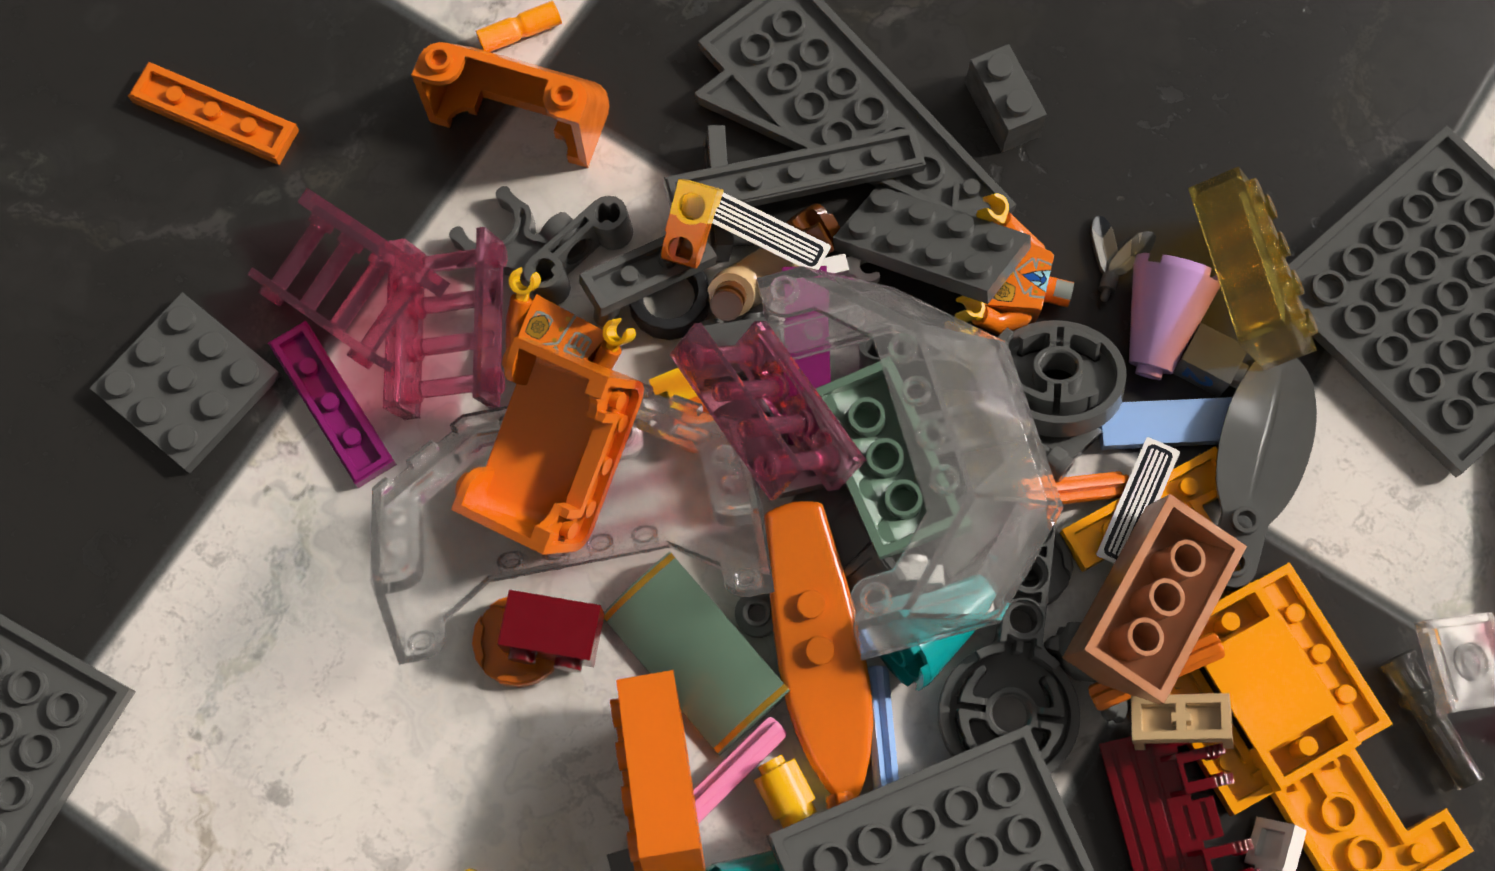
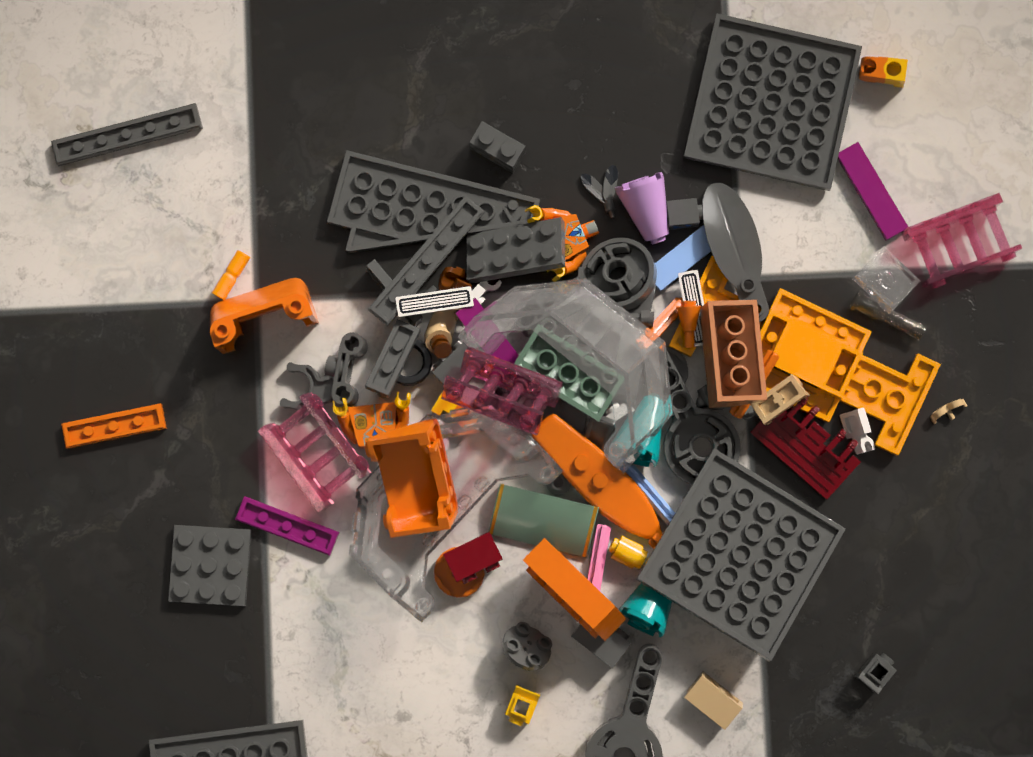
camera: 35 degrees left, 10 degrees up
clear pink fence [247,188,450,372] -> none
leg [661,179,724,269] -> none
clear yellow brick [1188,166,1318,370] -> none
none -> dark grey plate [502,622,552,671]
none -> orange cone [676,301,701,348]

